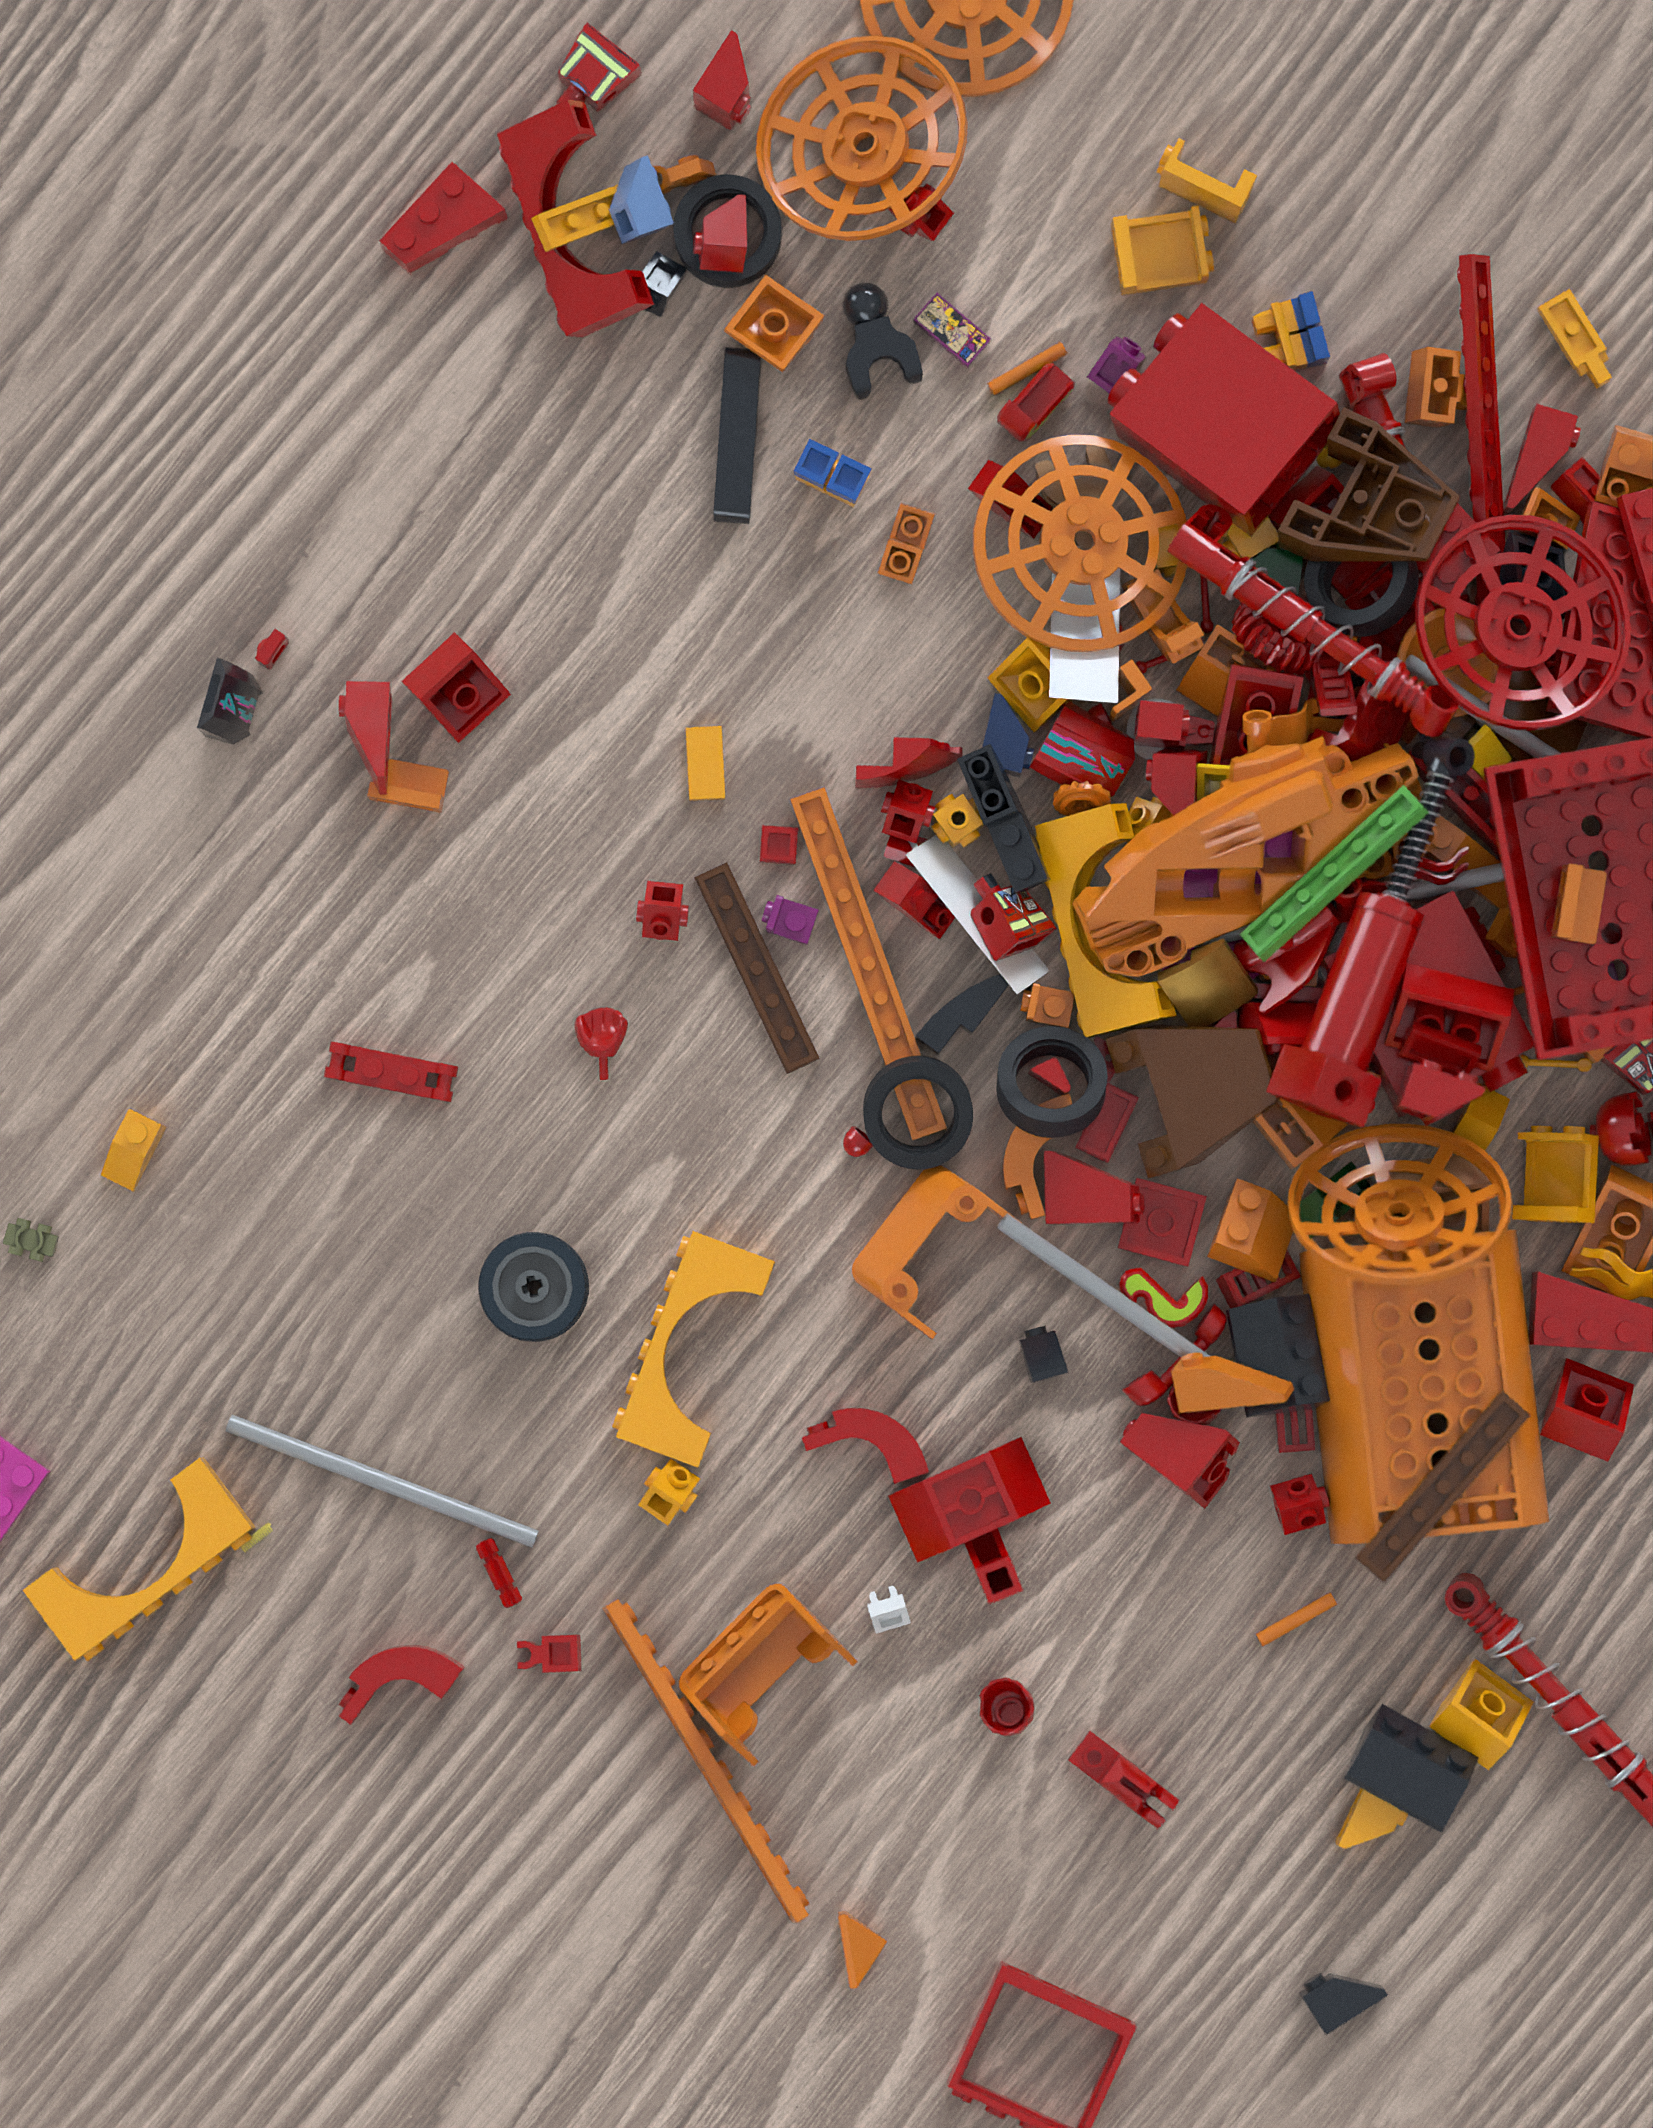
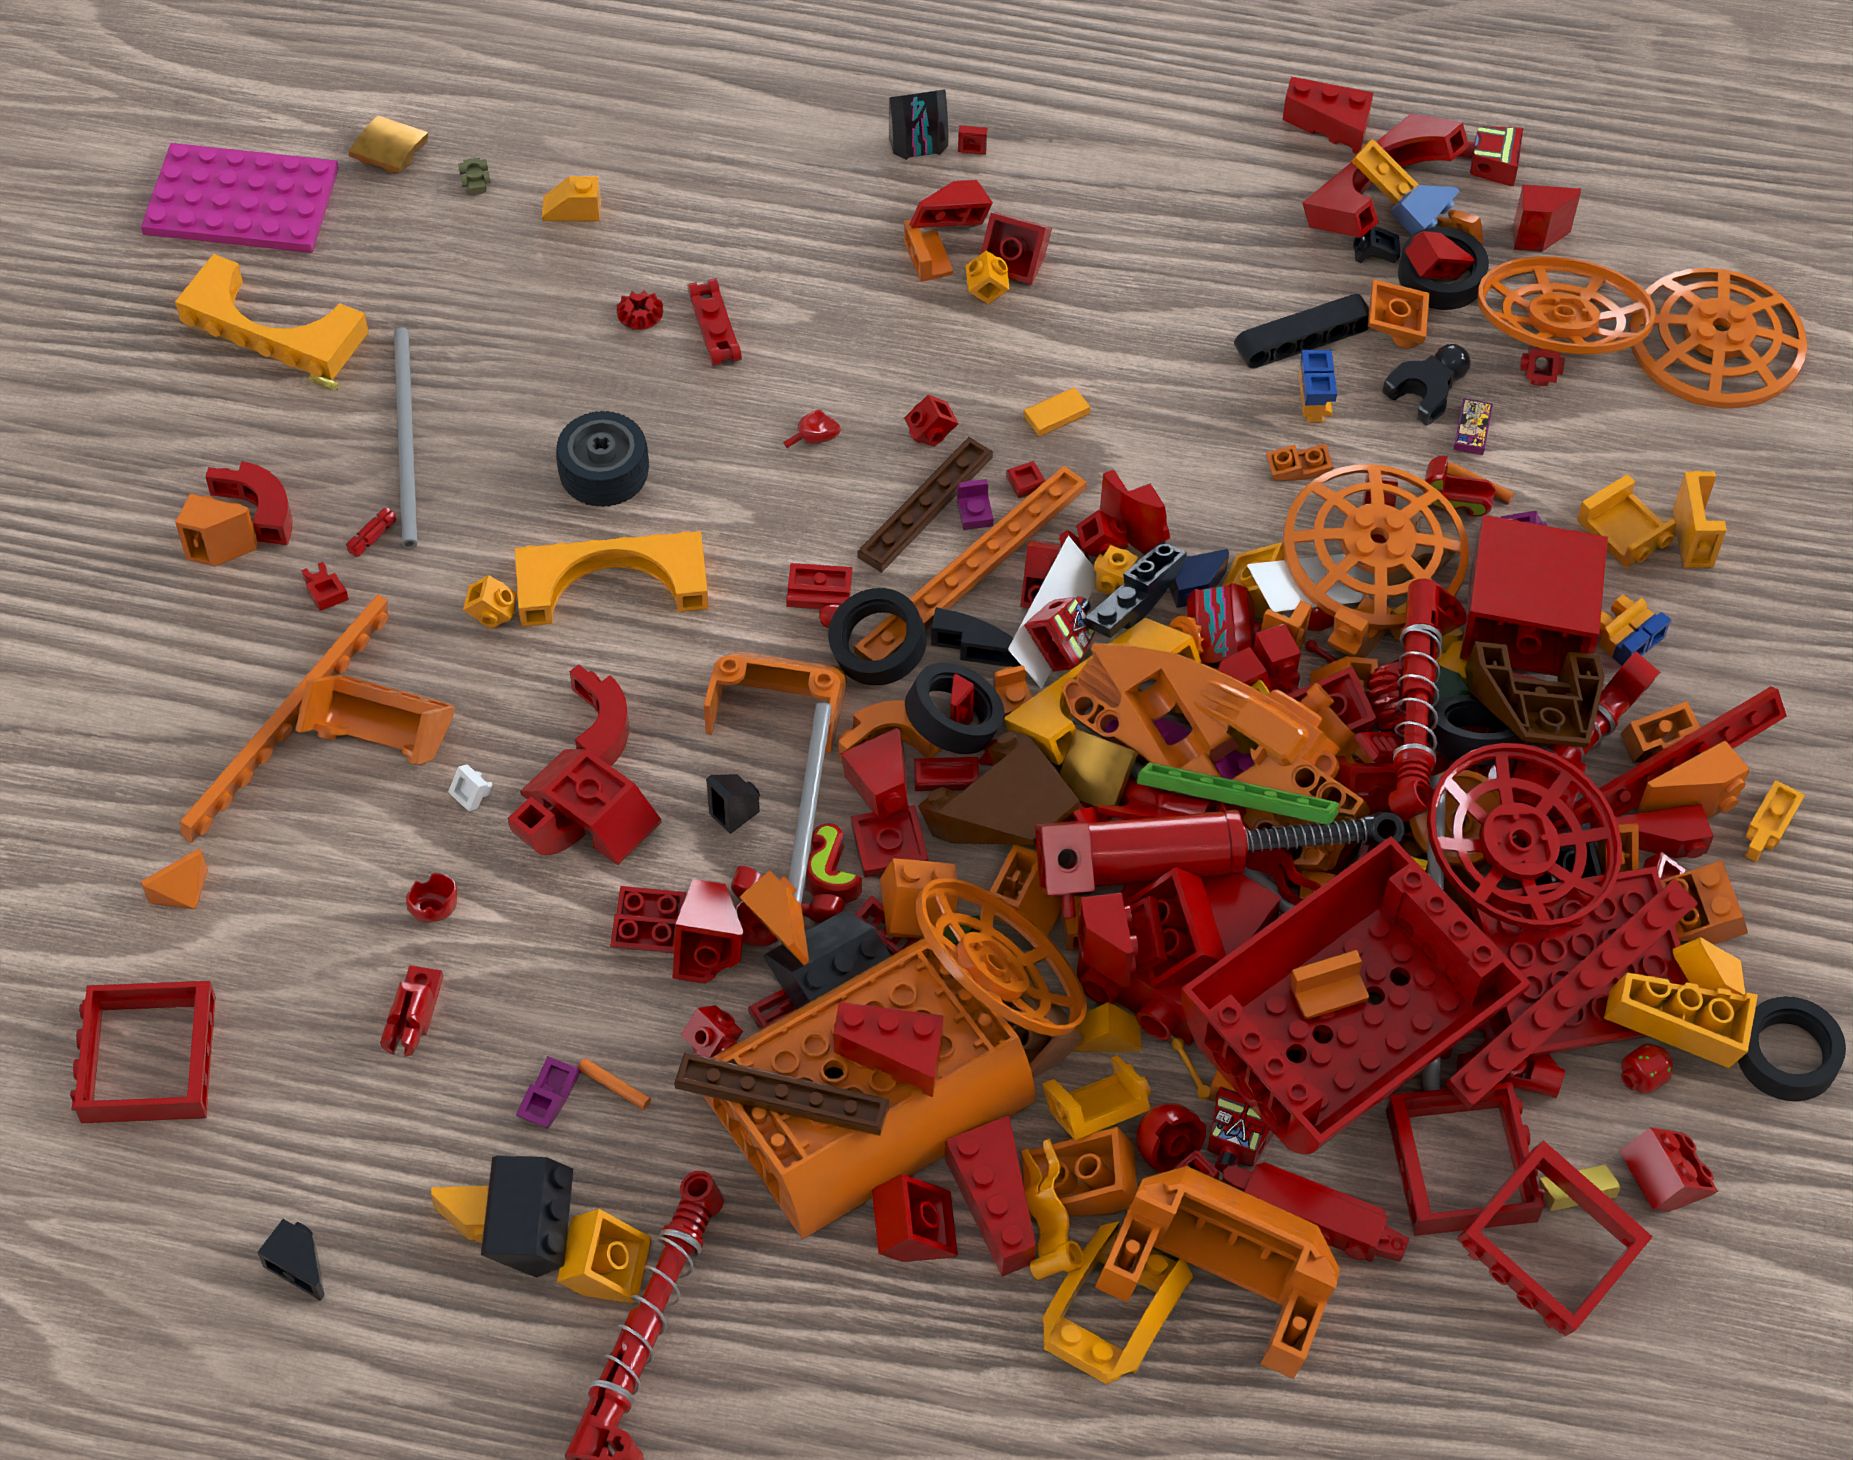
camera: 60 degrees right, 30 degrees down
none -> orange slope [175,493,258,567]
none -> magenta slope [516,1056,581,1129]
none -> red slope [610,886,687,953]
none -> red gear [617,290,664,330]
none -> red plate [786,563,853,609]
none -> red wedge [833,1002,944,1097]
none -> light orange brick [965,250,1010,304]
none -> orange slope [1636,741,1750,818]

